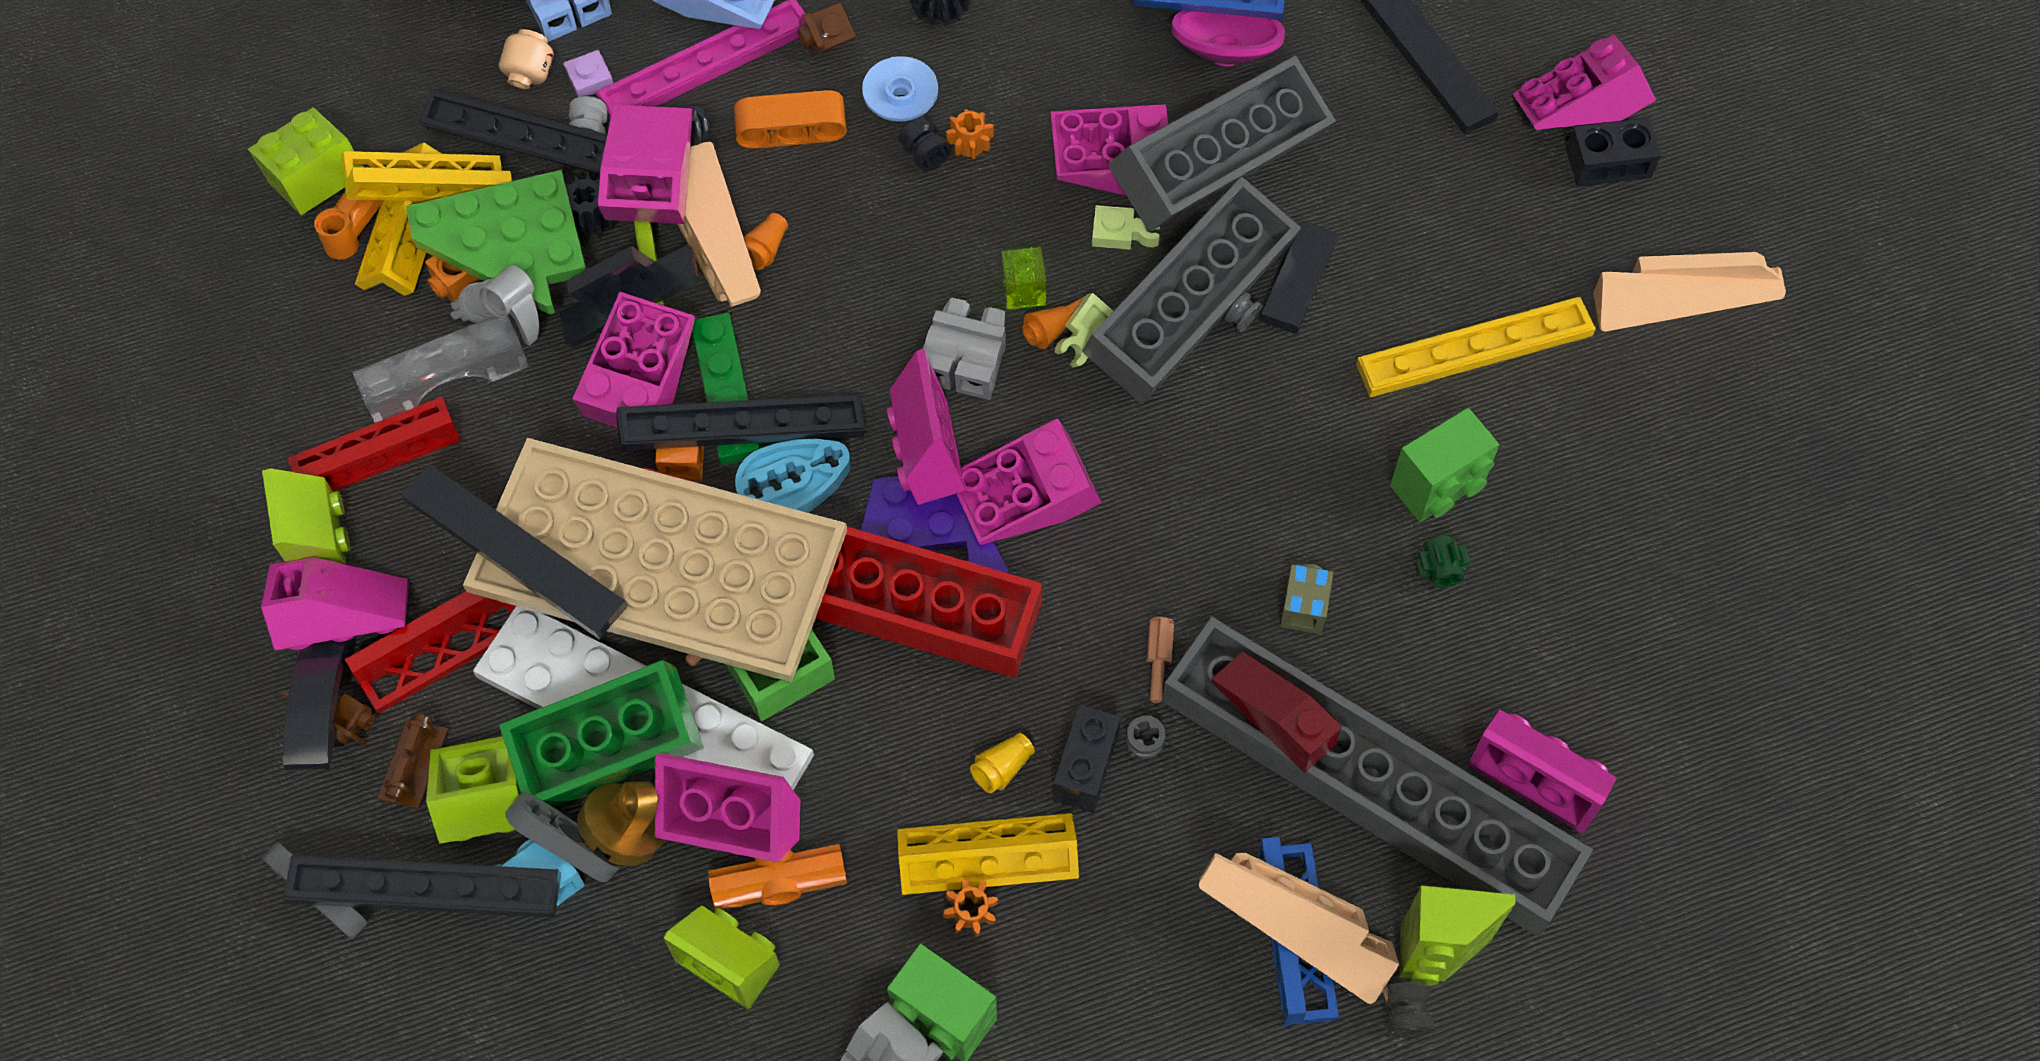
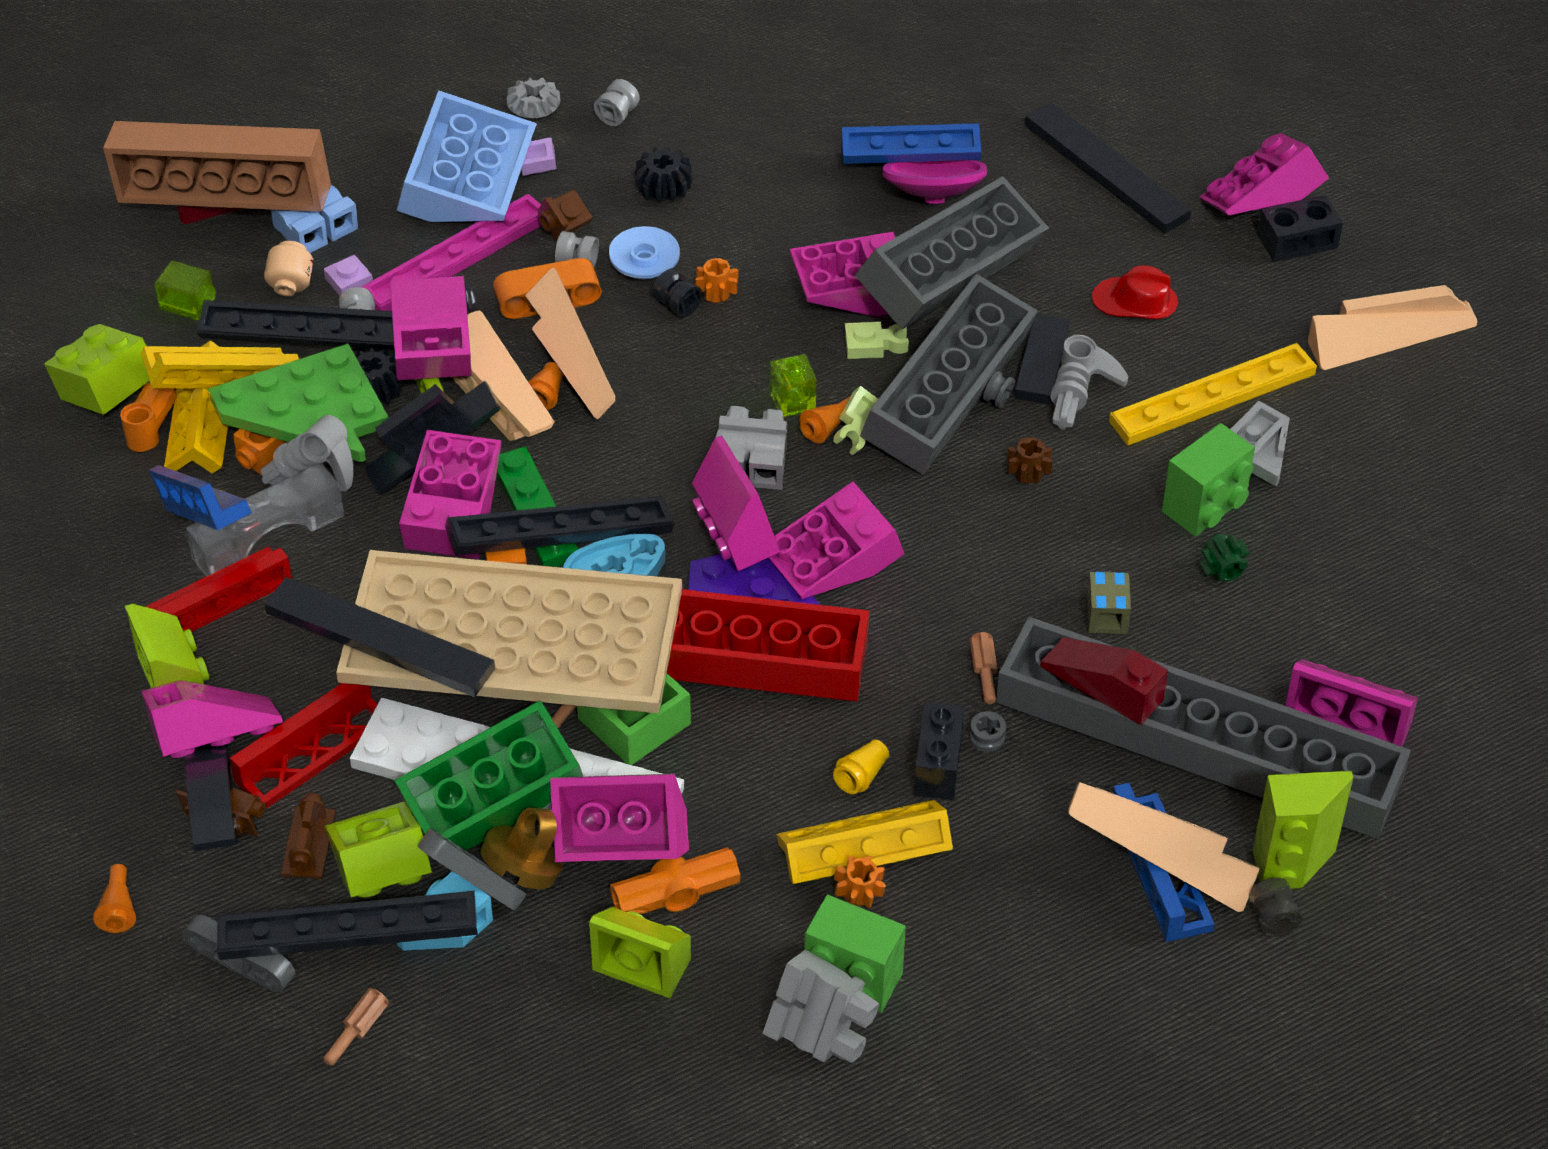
camera: 10 degrees left, 15 degrees down
none -> orange cone [93,864,136,933]
none -> blue fence [149,465,252,530]
none -> clear neon green brick [155,260,216,320]
none -> nougat axle [323,988,389,1066]
none -> light nougat wedge [525,268,615,419]
none -> light grey wheel [555,231,599,268]
none -> reddish brown gear [1007,437,1053,484]
none -> light grey piece [1050,335,1128,430]
none -> red piece [1092,265,1178,319]
none -> light grey wing [1230,401,1290,486]

